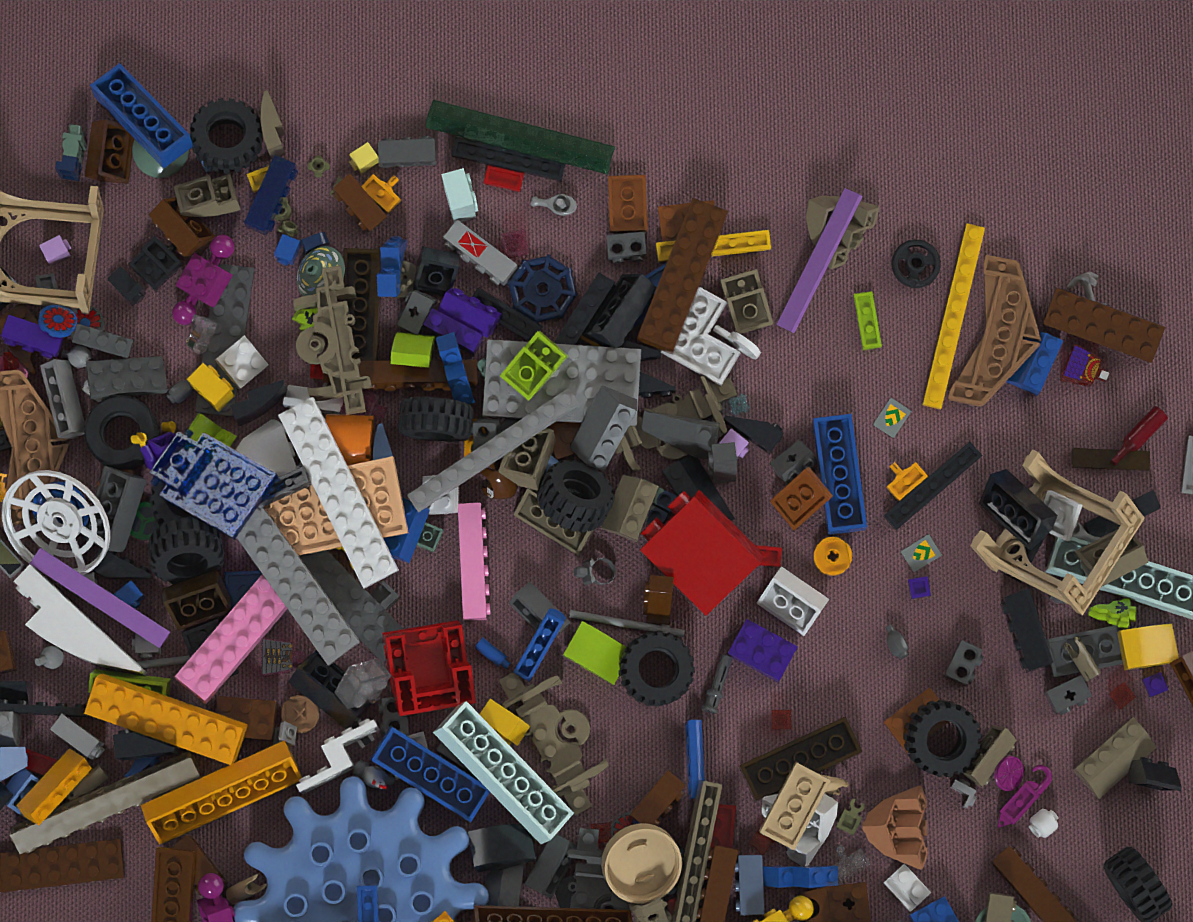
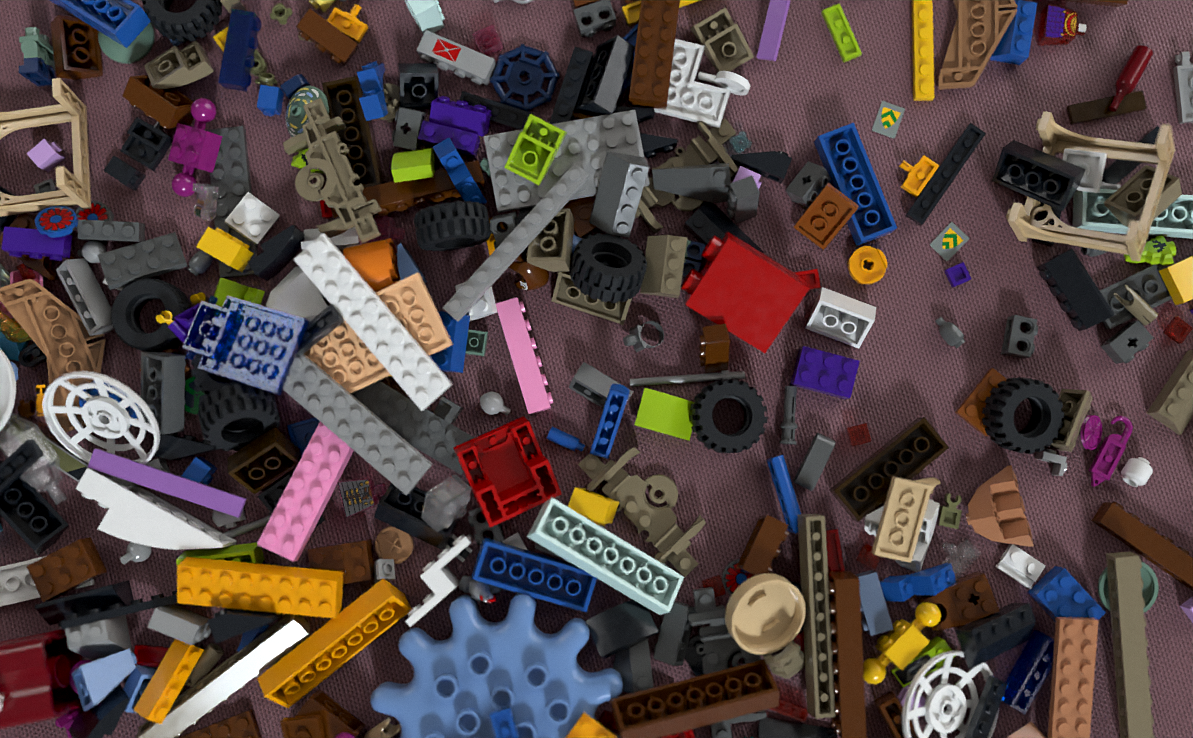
camera: 10 degrees left, 5 degrees up
none -> light grey piece [480,392,511,415]
none -> dark grey beam [793,433,836,491]

